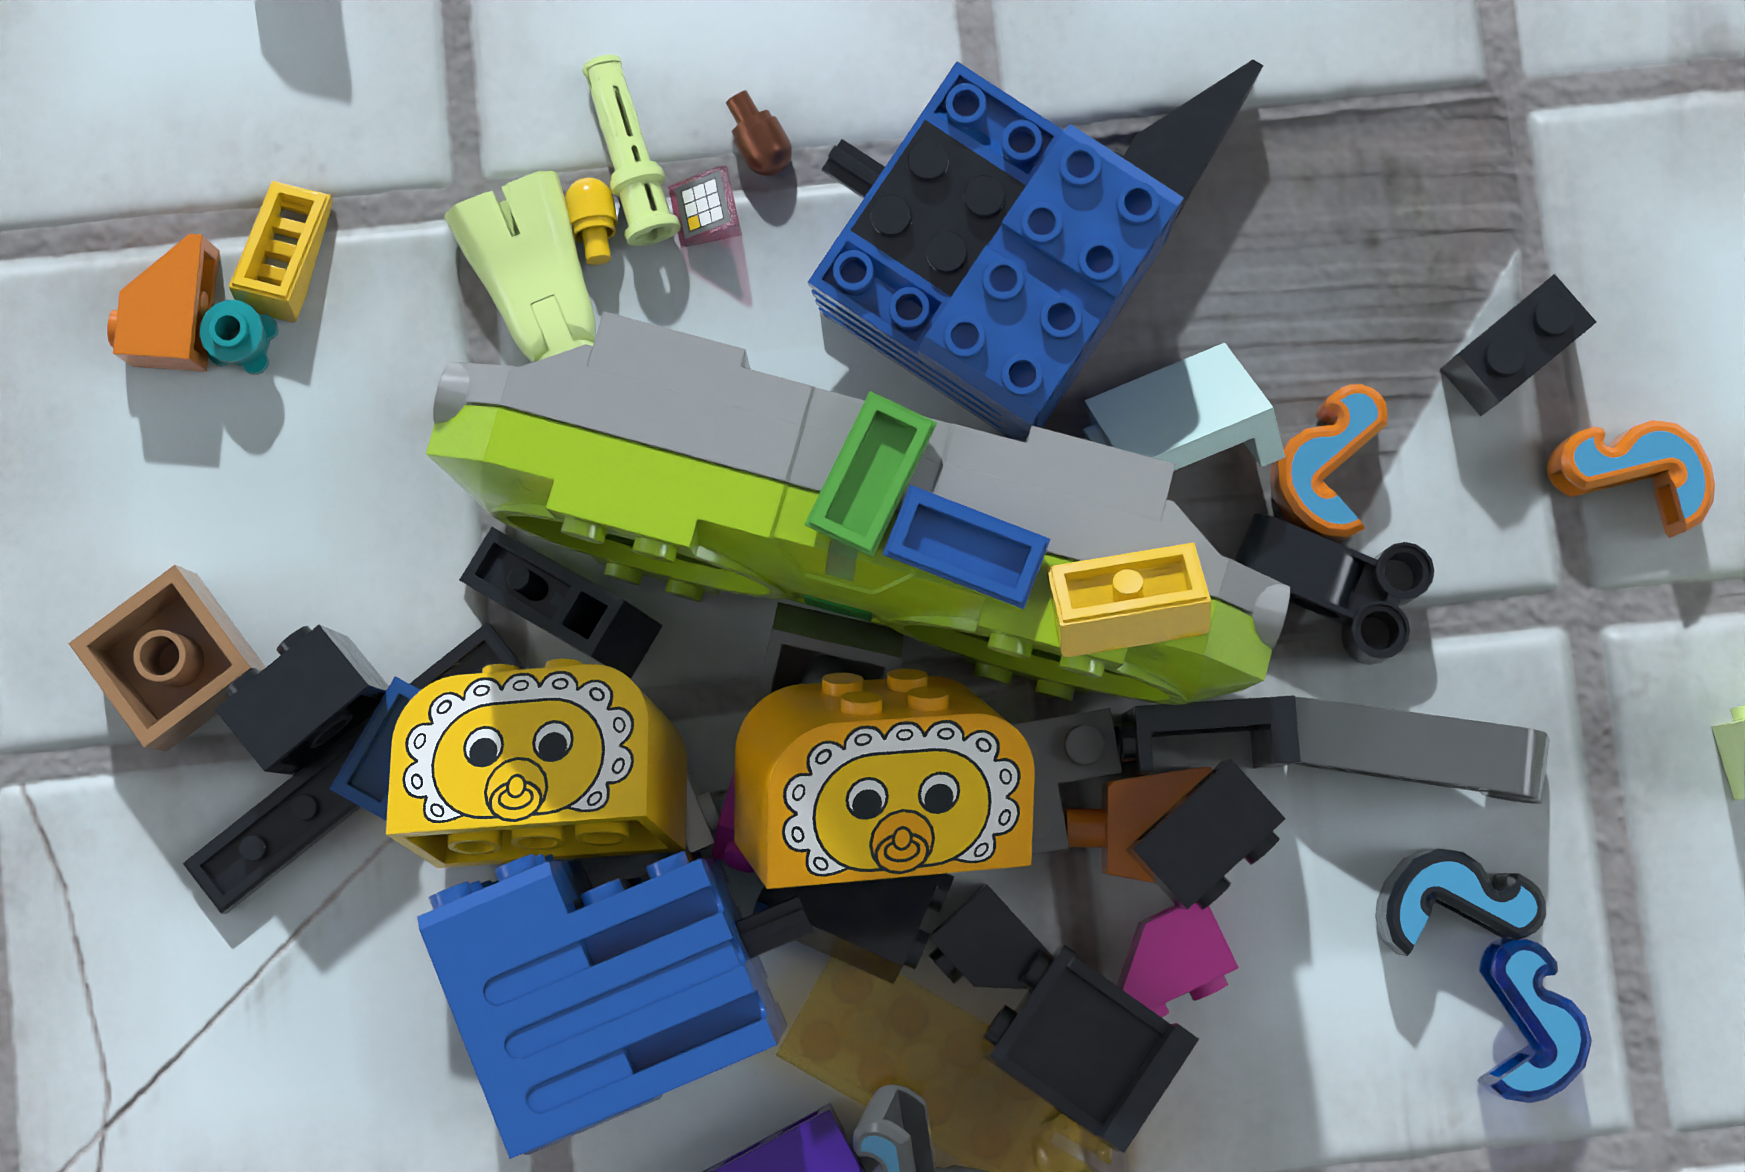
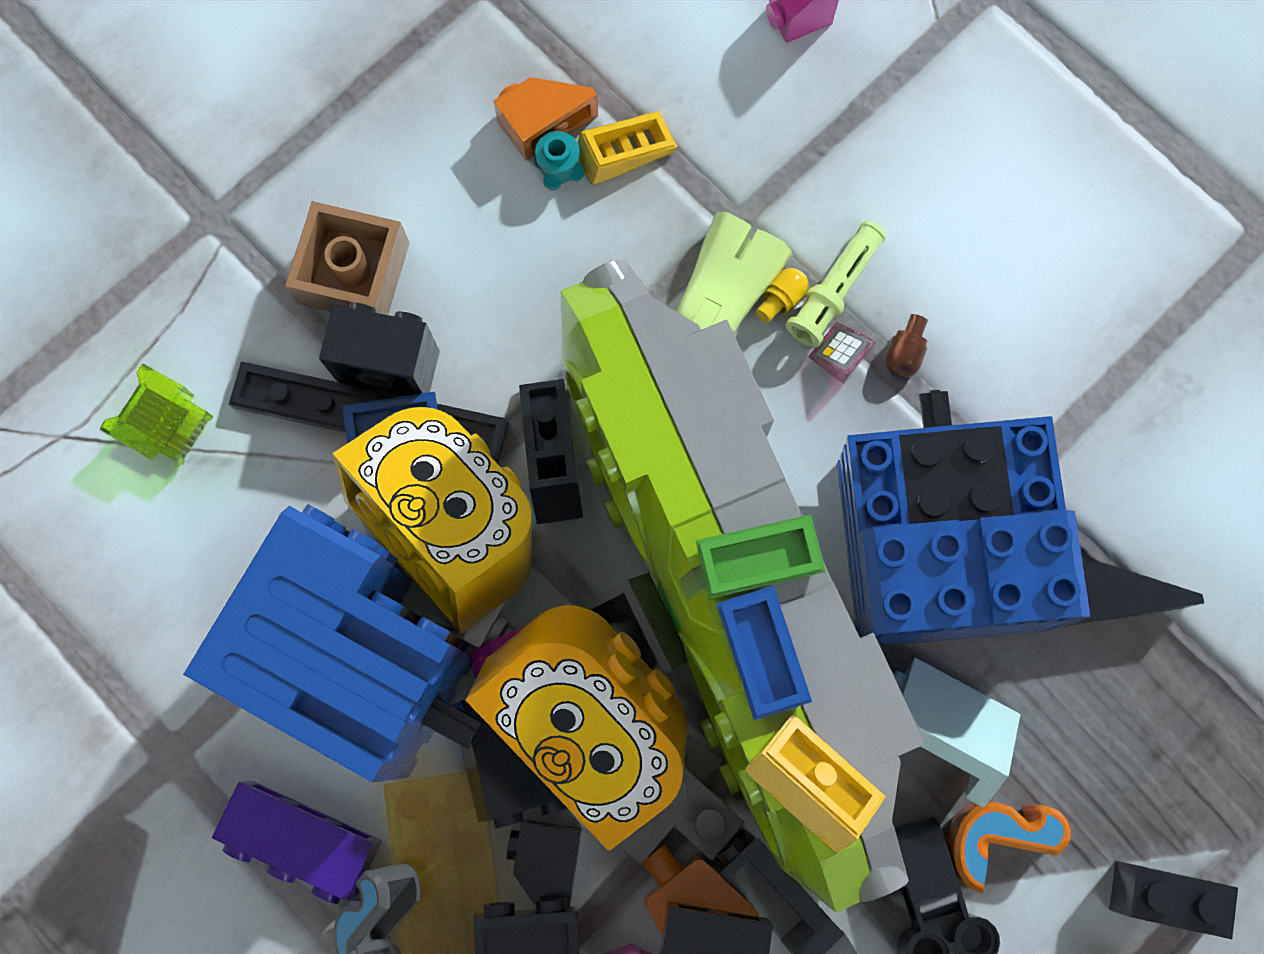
camera: 50 degrees right, 5 degrees down
none -> clear neon green piece [100,364,213,465]

